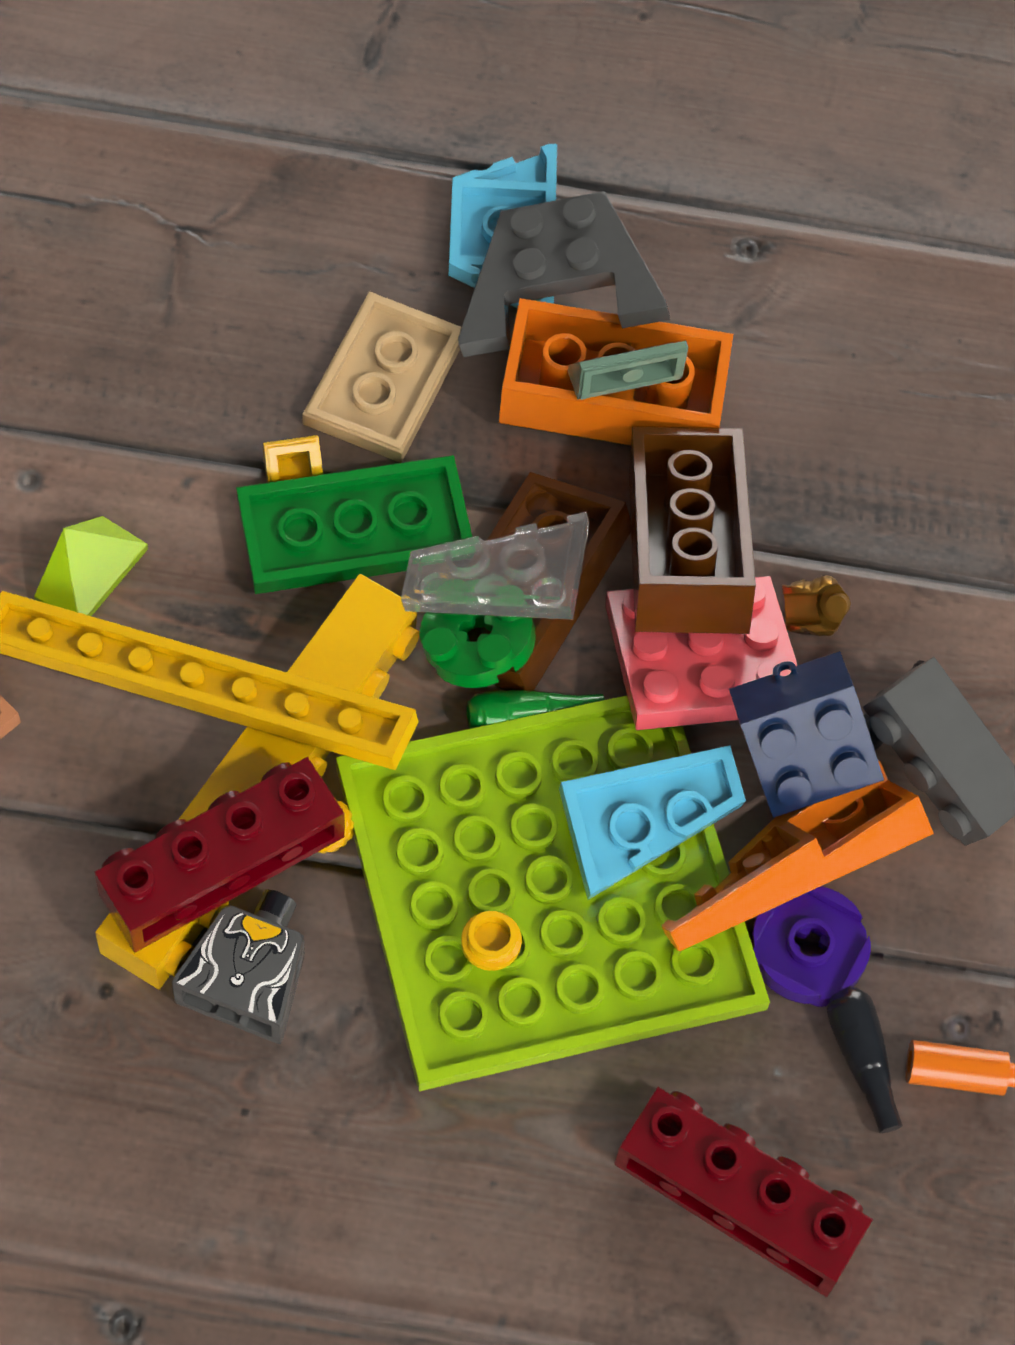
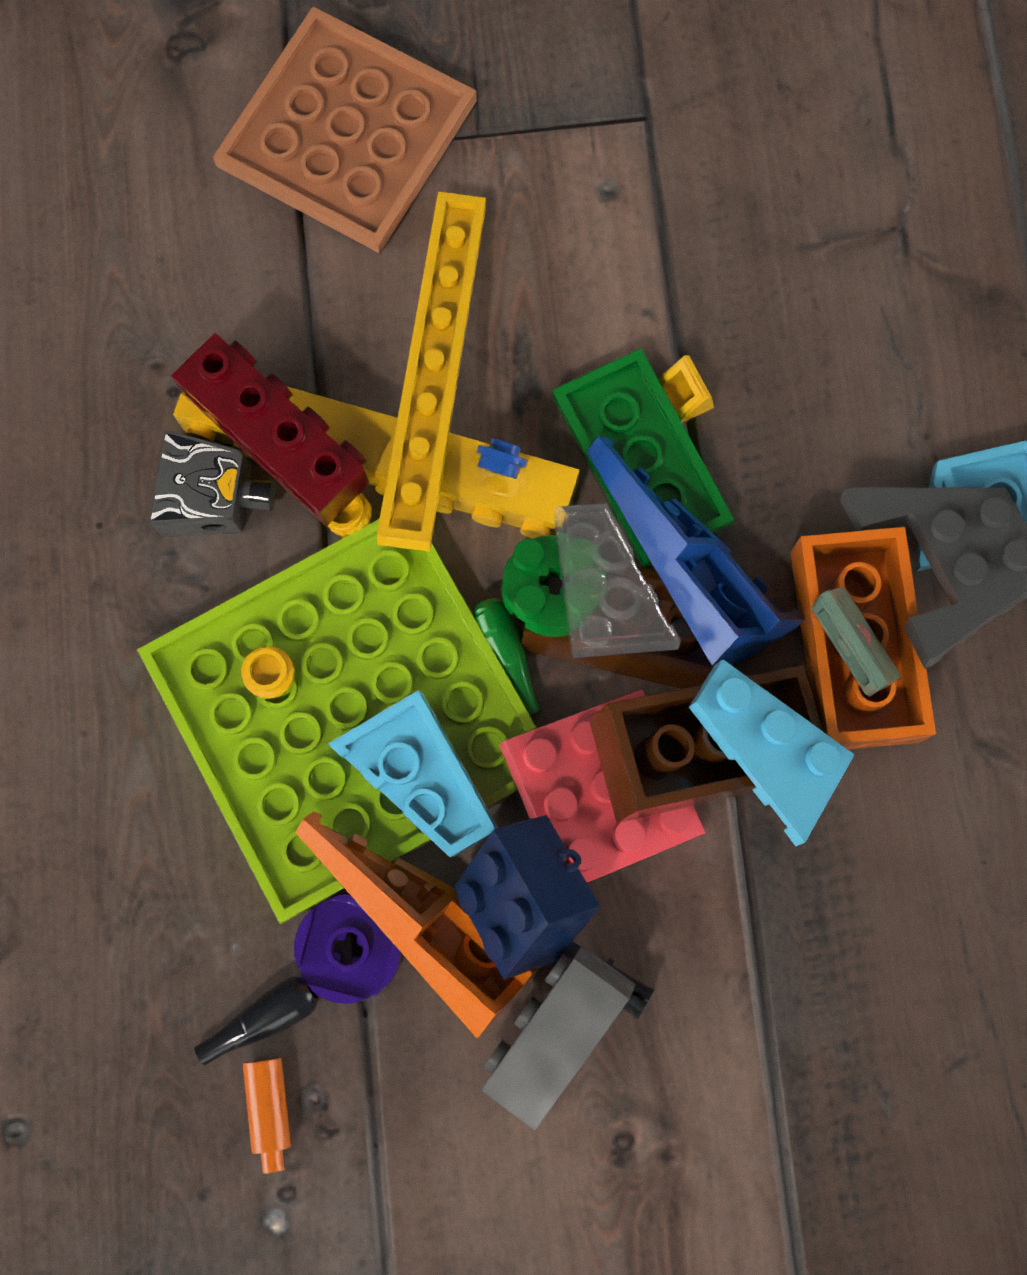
camera: 85 degrees right, 15 degrees up
lime slope [34,516,148,616] -> none
tan tile [302,291,462,463] -> none
dark red brick [614,1087,873,1298] -> none
pearl gold arm [782,575,851,637] -> none
none -> blue plate [476,438,528,479]
none -> blue wedge [586,436,804,666]
none -> medium azure wing [689,659,855,846]

